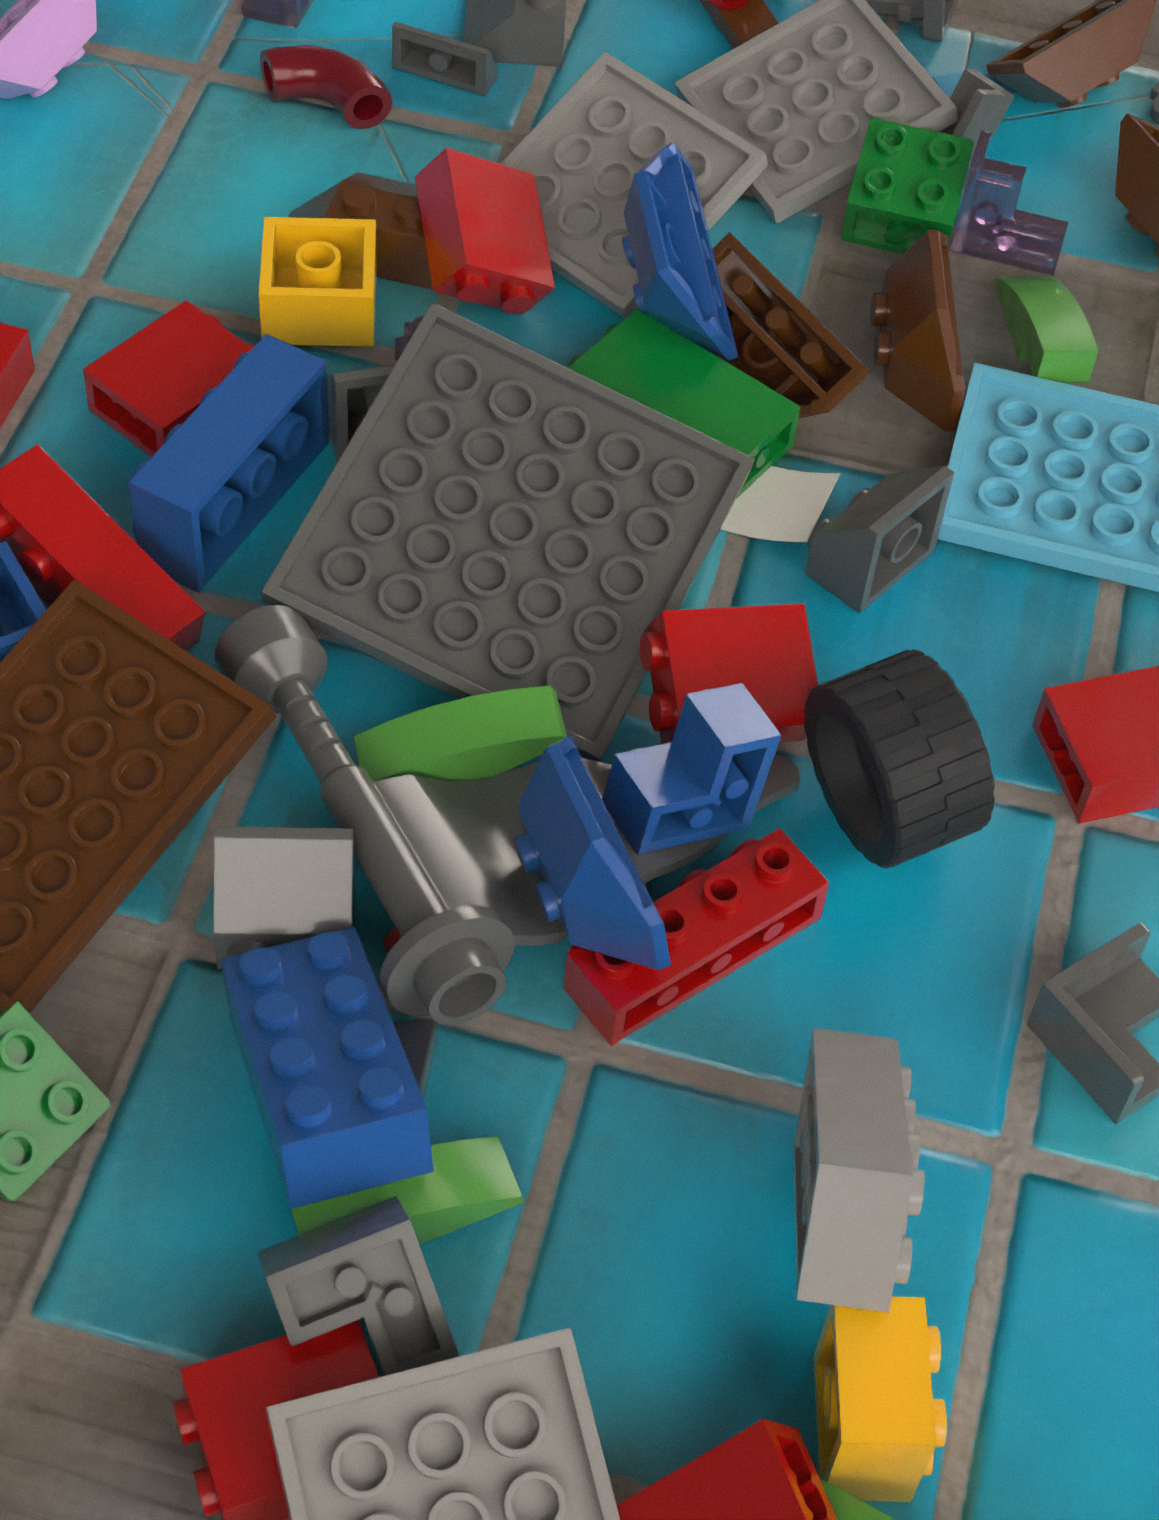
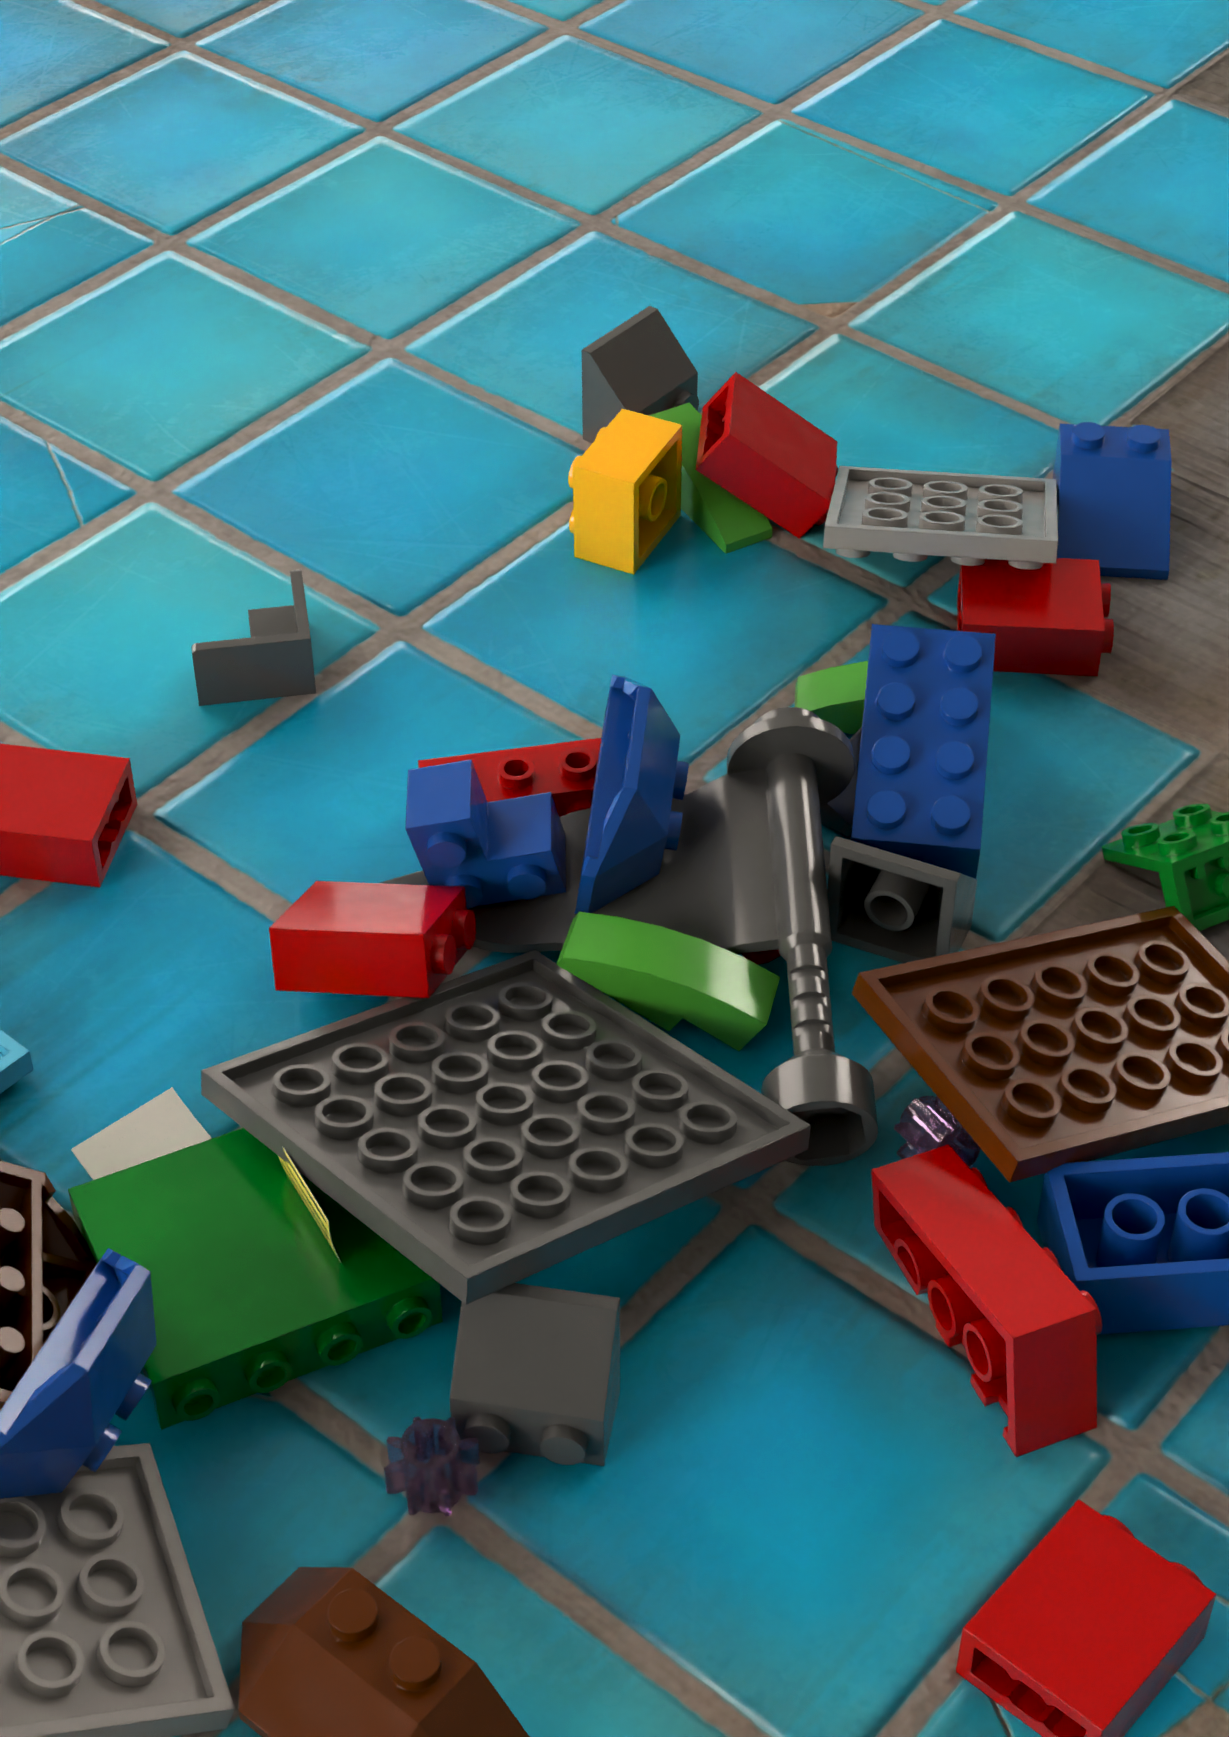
camera: 150 degrees left, 10 degrees down
red brick [83,300,255,457] -> none
blue brick [128,334,329,593] -> none
dark grey panel [257,1196,460,1376] -> none
yellow brick [259,217,377,347] -> none
red brick [414,148,555,315] -> none
light grey brick [793,1028,925,1313] -> none
black tyre [804,649,995,869] -> none
dark grey slope [805,466,954,613] -> none

